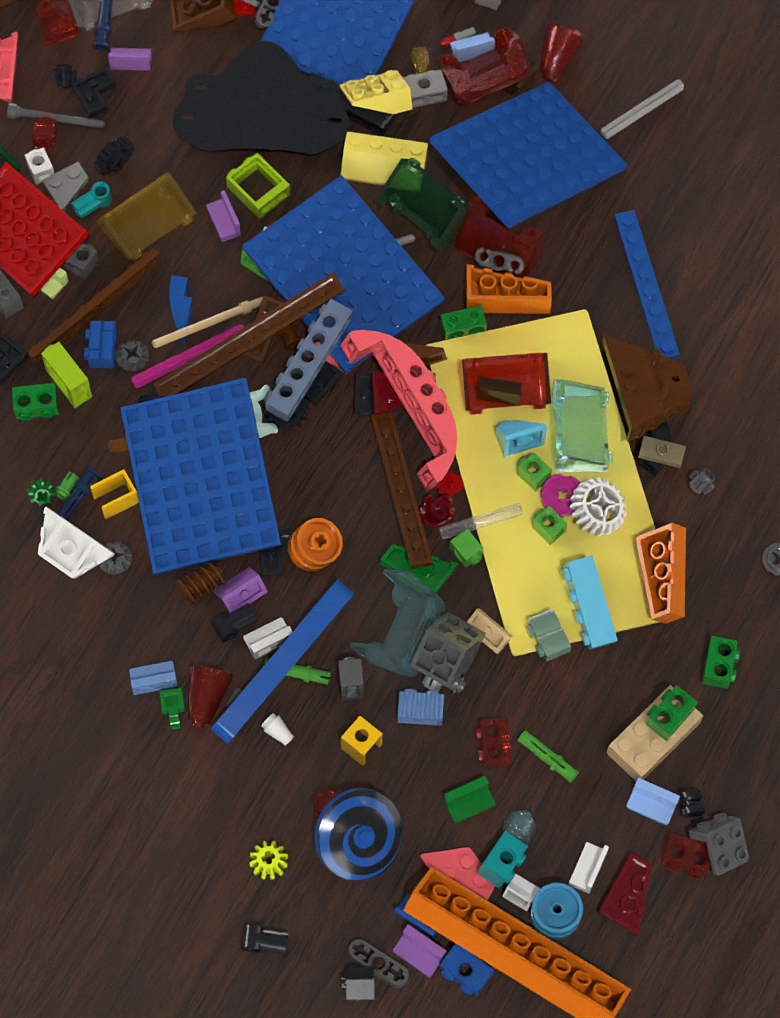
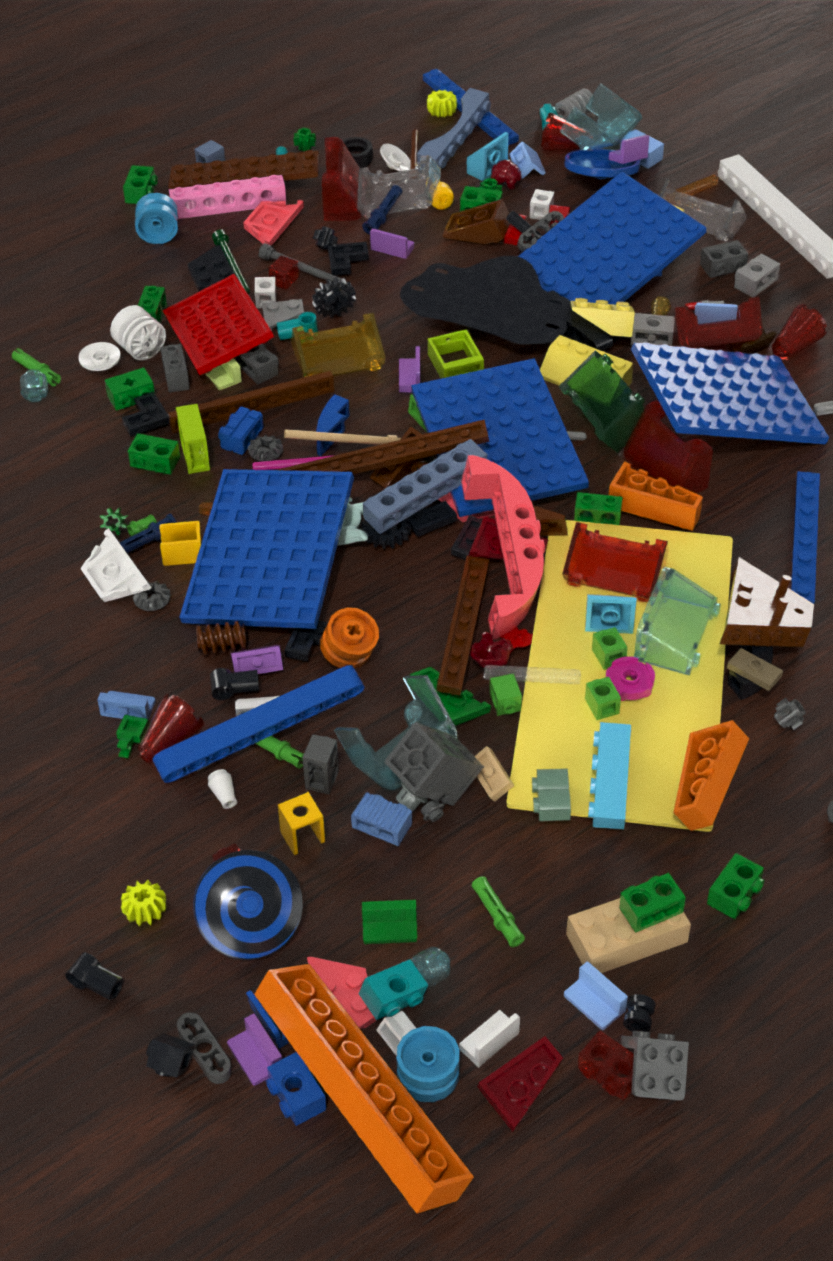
camera: 25 degrees right, 20 degrees down
dark grey piece [475,247,524,274] -> none
dark brown panel [476,377,522,406] -> none
clear red brick [476,718,512,770] -> none
white gear [569,477,628,536] -> none

